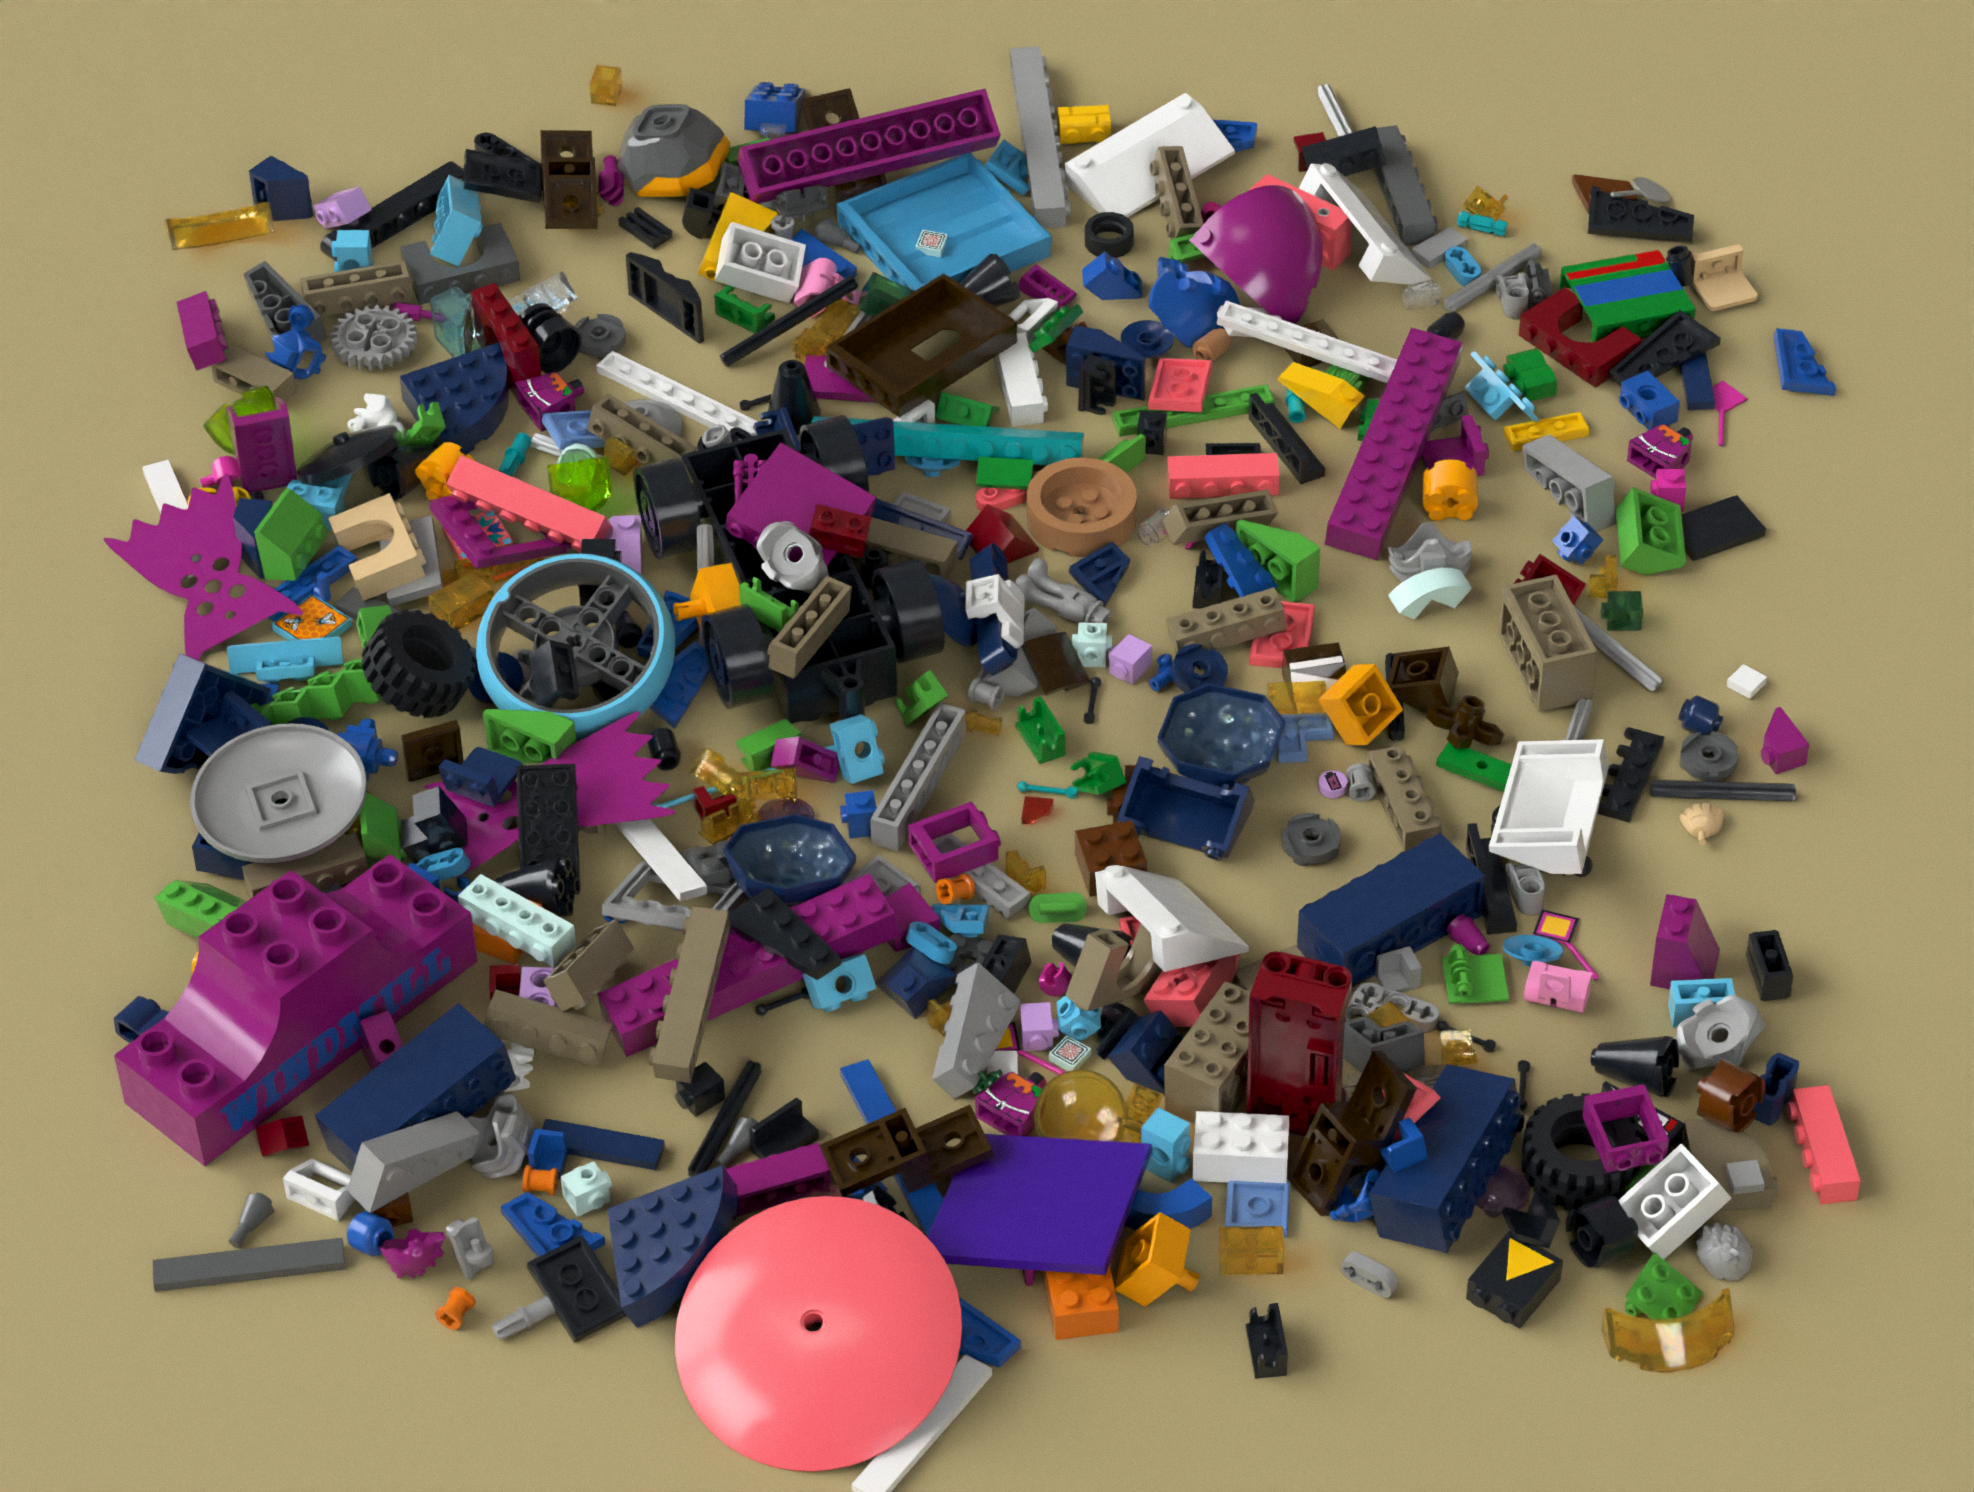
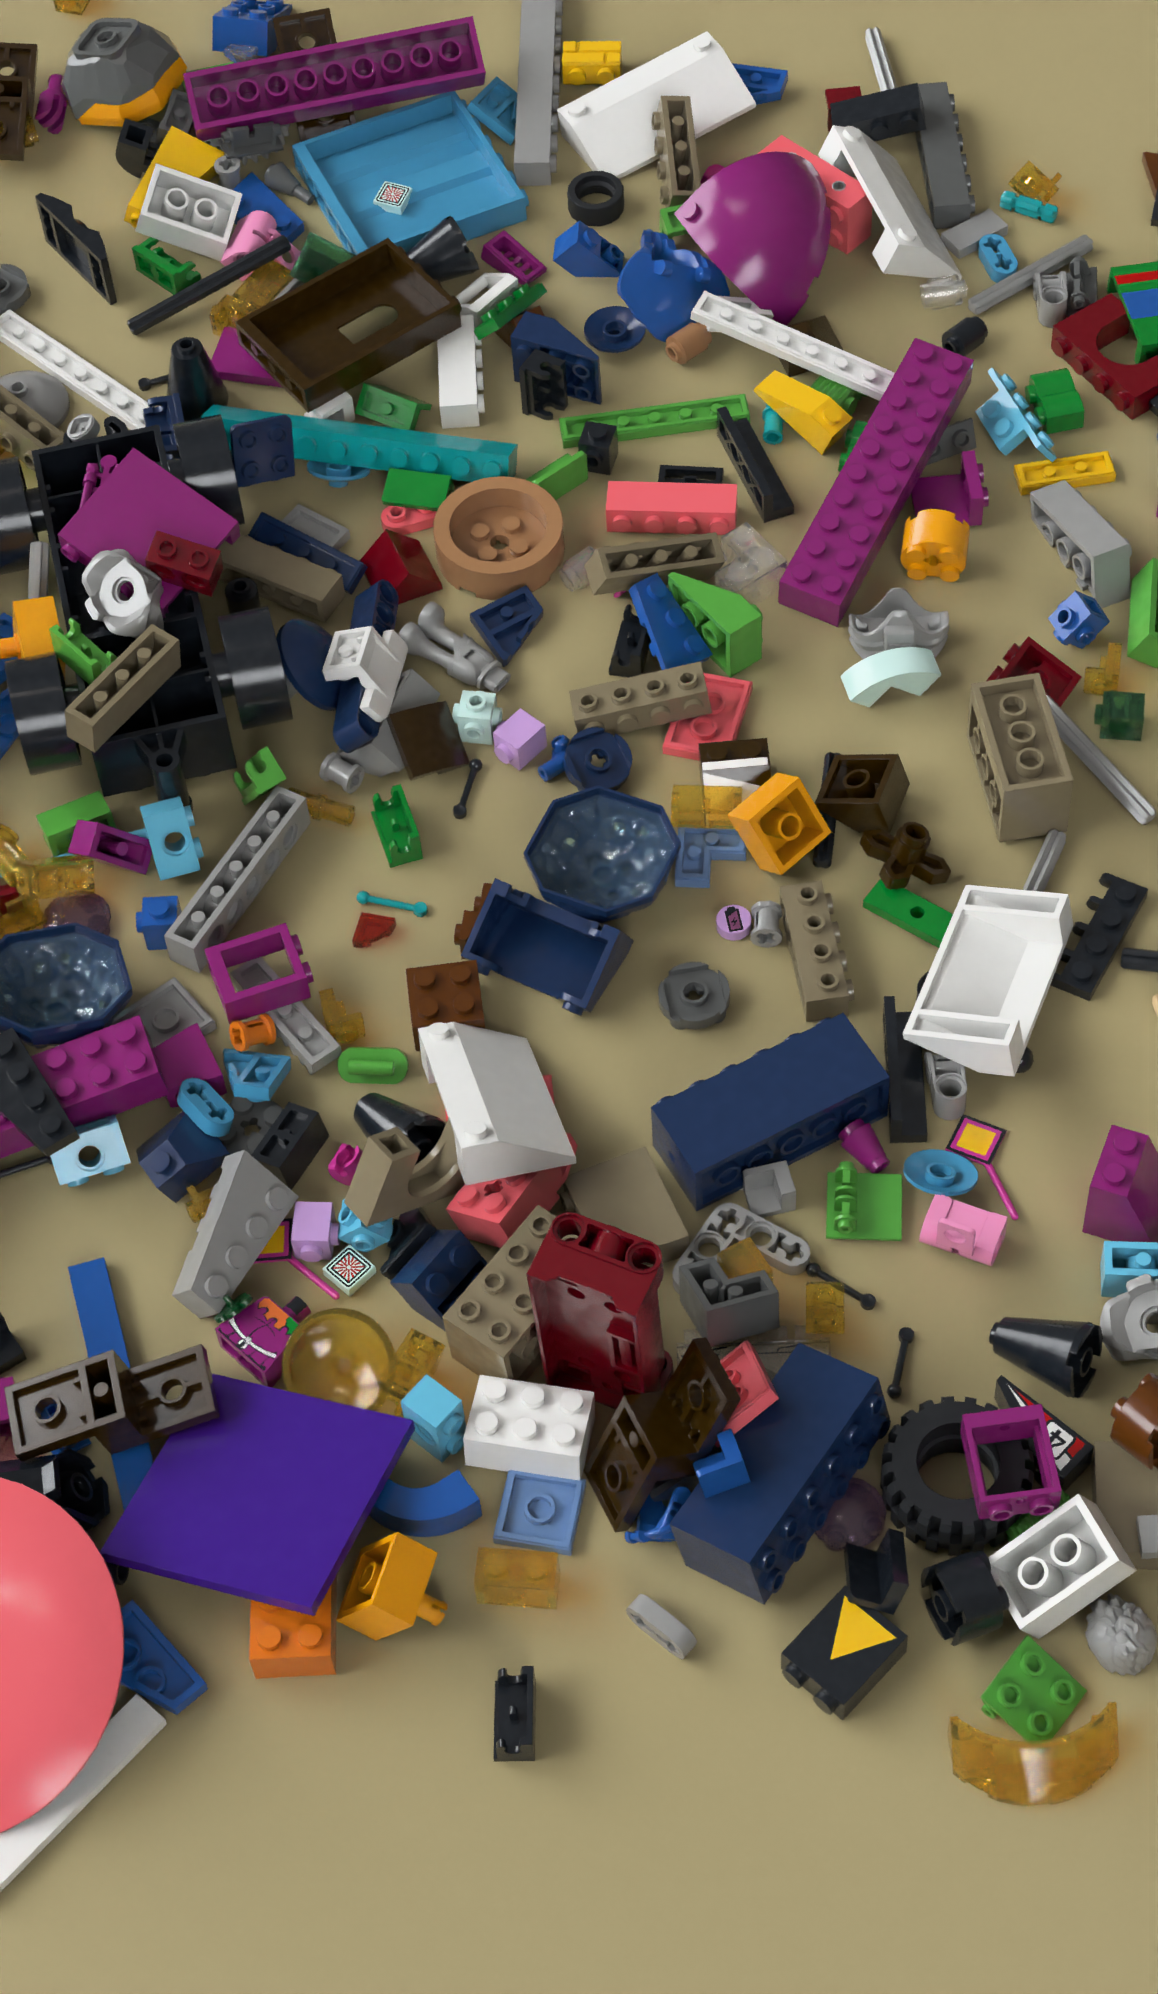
camera: 10 degrees right, 10 degrees up
black tile [618,207,673,249] -> none
white tile [987,1051,1018,1081] -> none
green hinge [1070,751,1127,795] -> none
coral tile [1148,358,1212,412] -> none
none -> clear brick [715,522,787,605]

